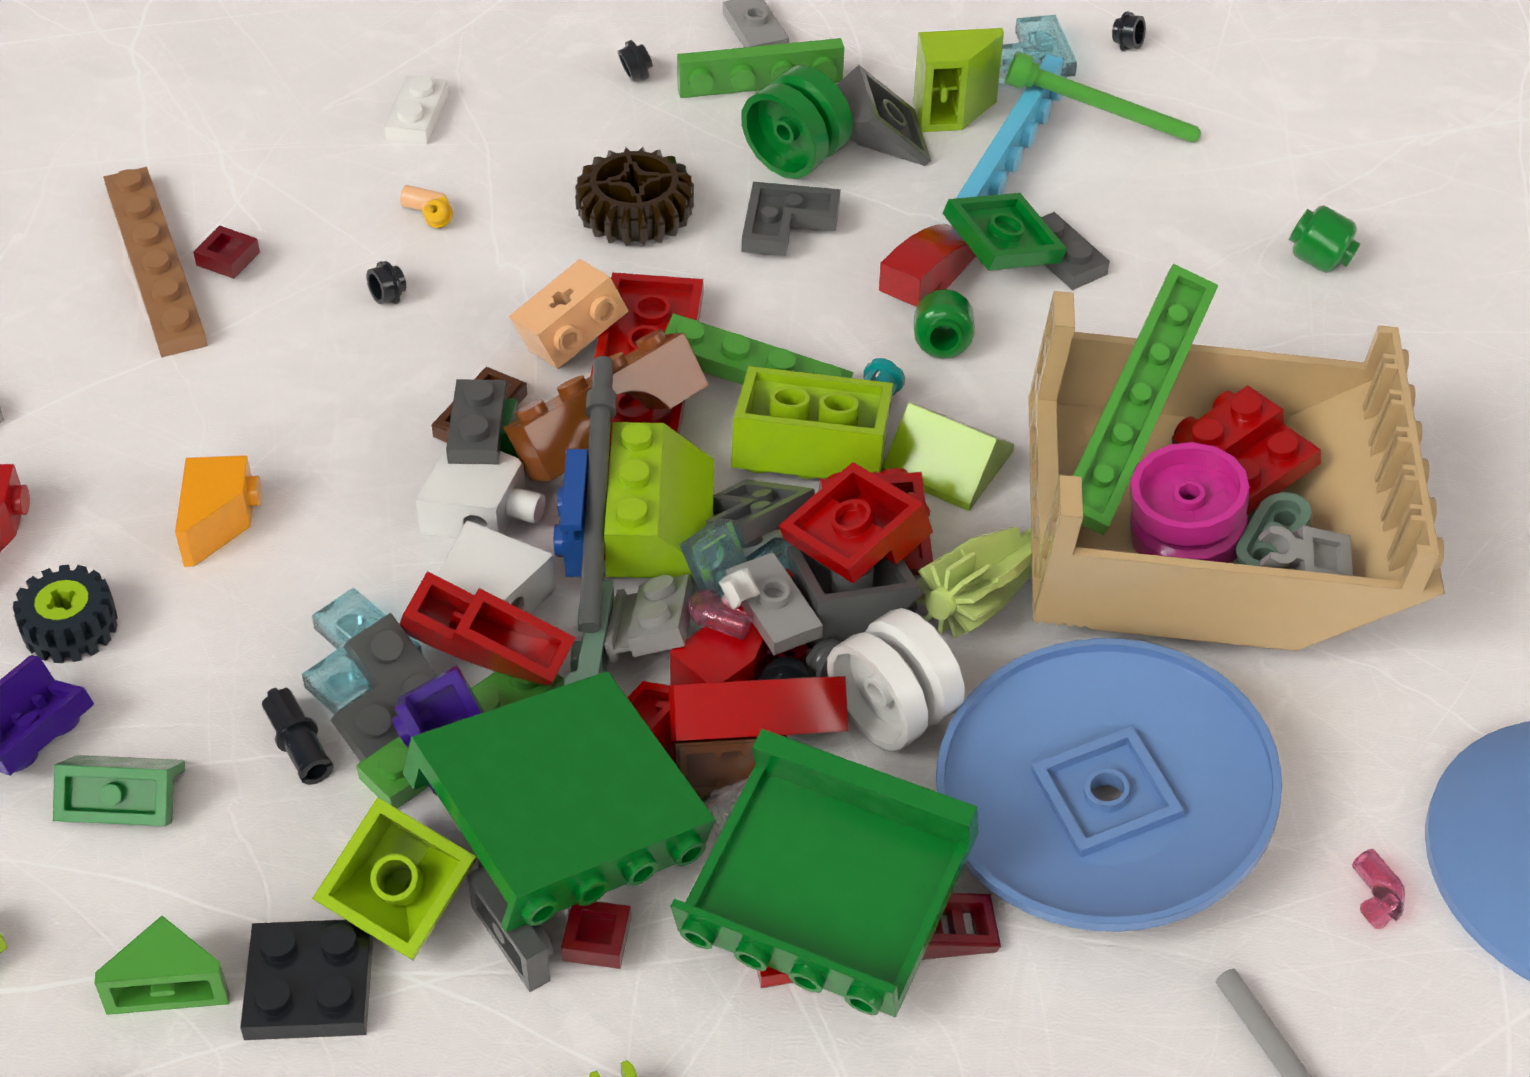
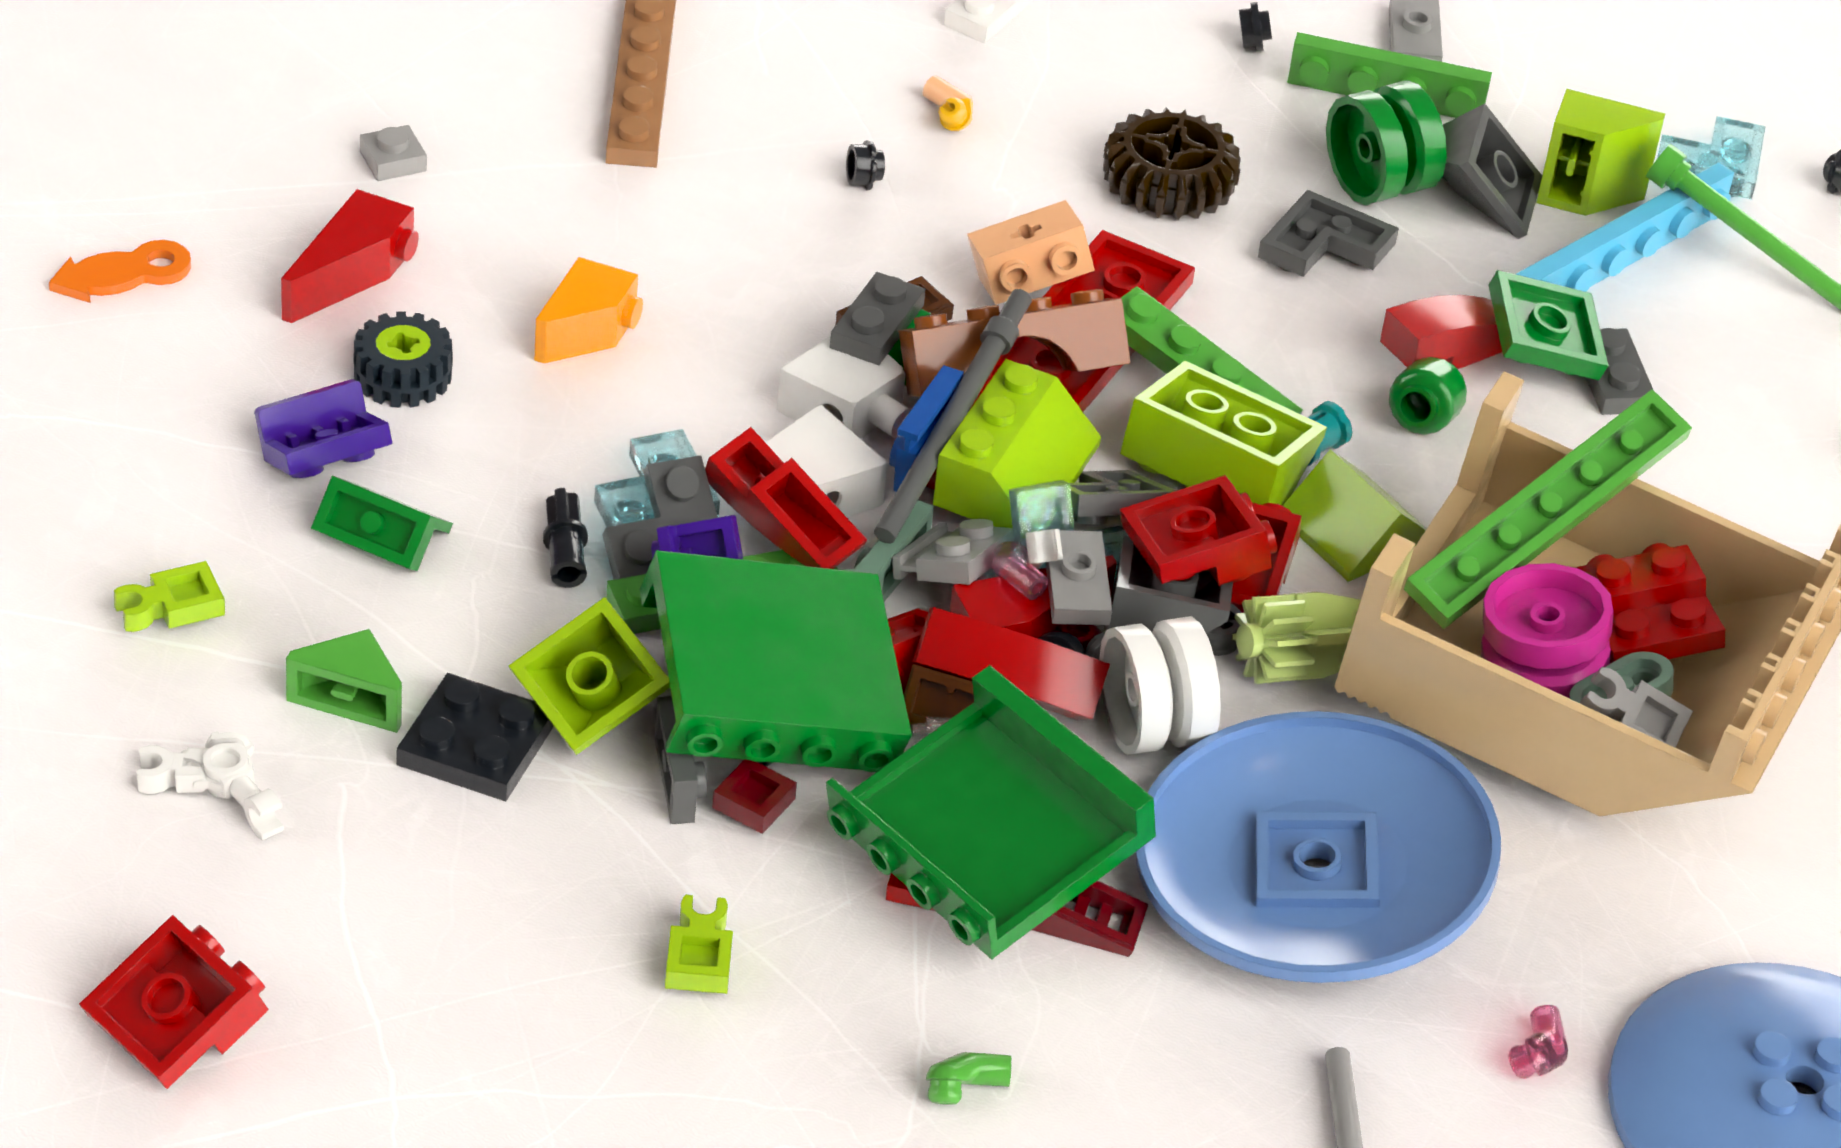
camera: 20 degrees right, 5 degrees down
dark red plate [193,225,260,279] -> none

